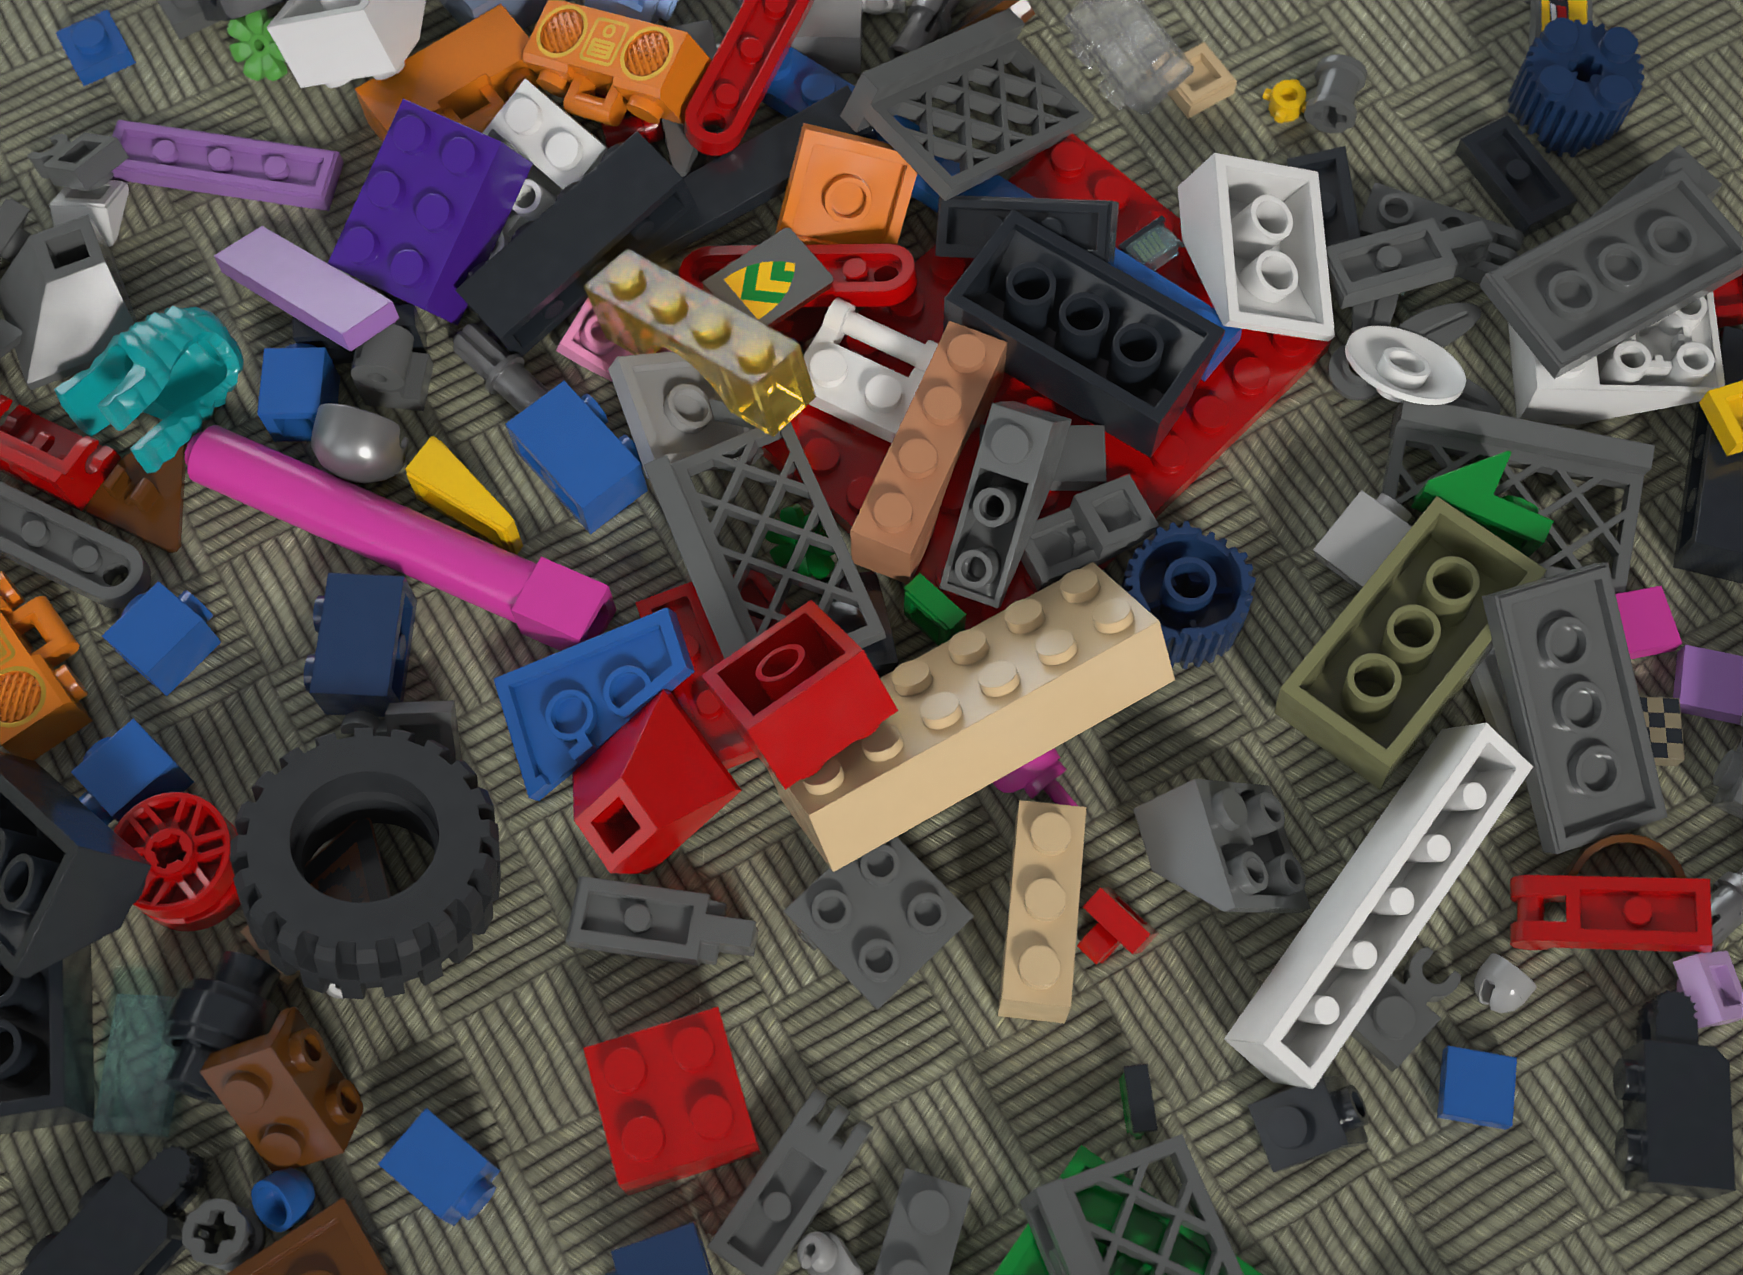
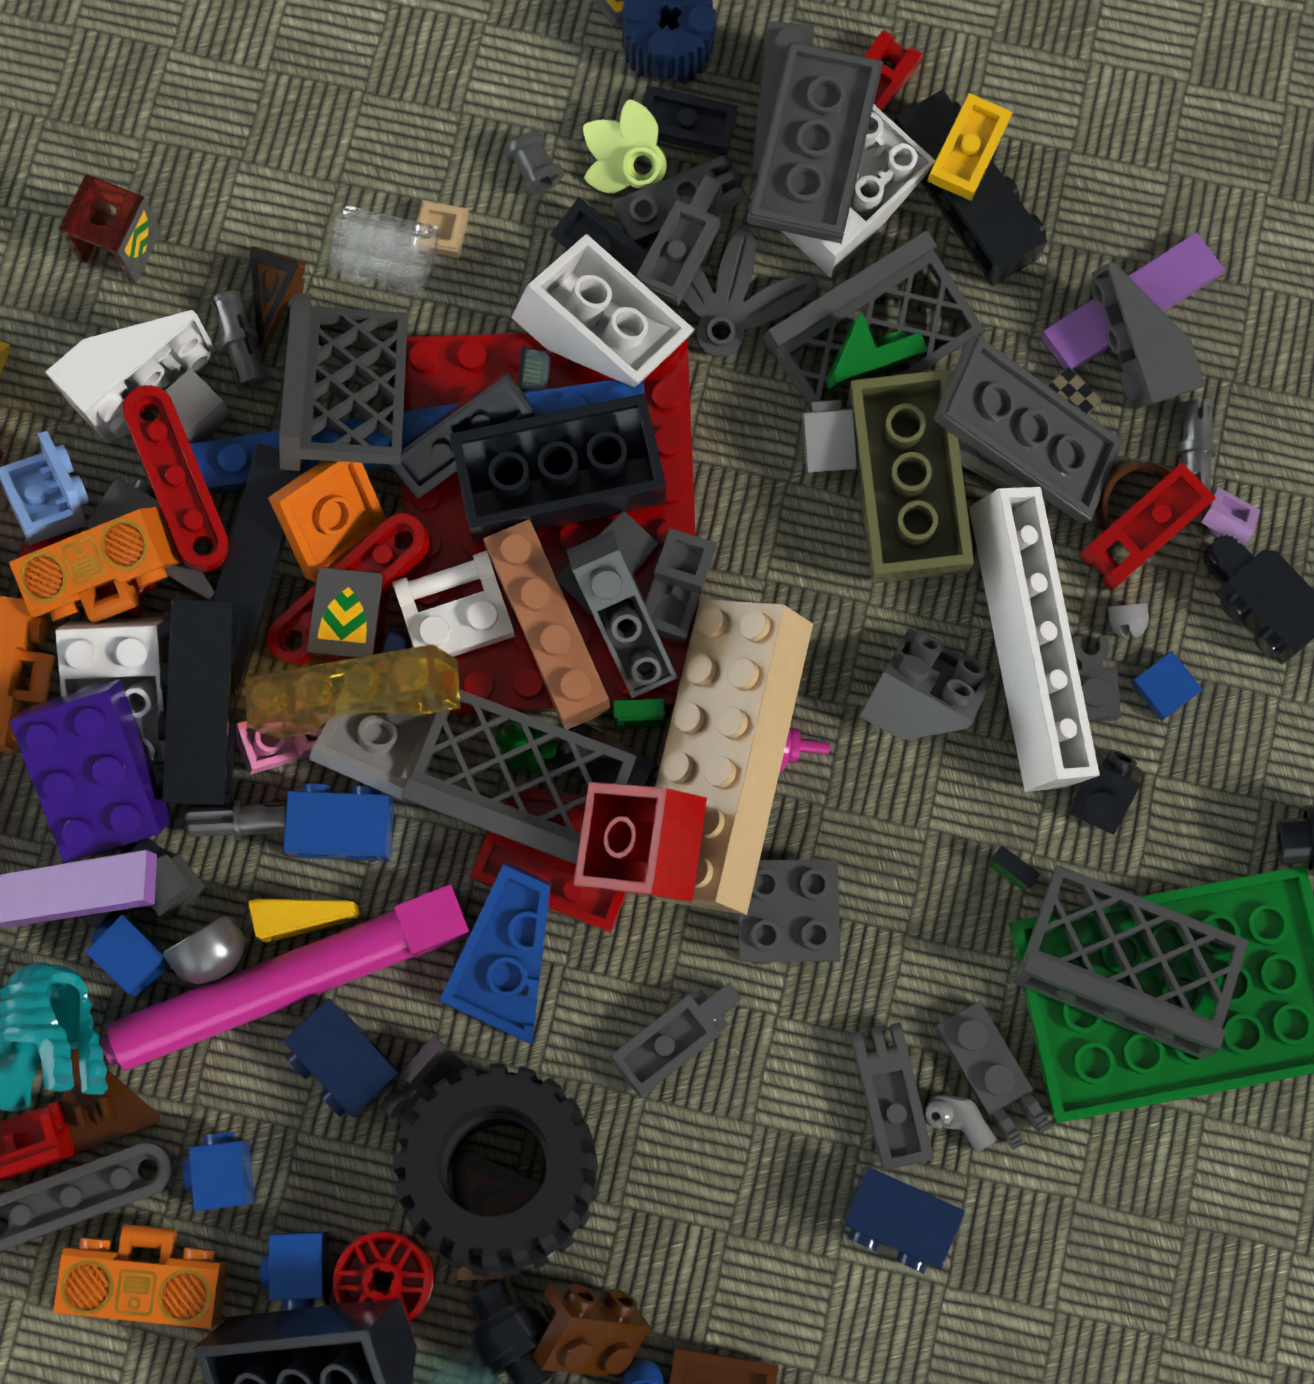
camera: 50 degrees left, 10 degrees up
blue brick [378,1108,500,1226] -> none
red slope [572,689,742,875] -> none
red brick [583,1007,761,1196] -> none
tan arch [998,800,1086,1023] -> none
red tile [1077,887,1159,965] -> none
dark blue brick [1121,521,1256,669] -> none
yellow piece [1262,79,1307,123] -> none
white dish [1345,326,1466,405] -> none
dark pink tile [1615,585,1682,659] -> none
none -> yellowish green plate [583,99,667,193]

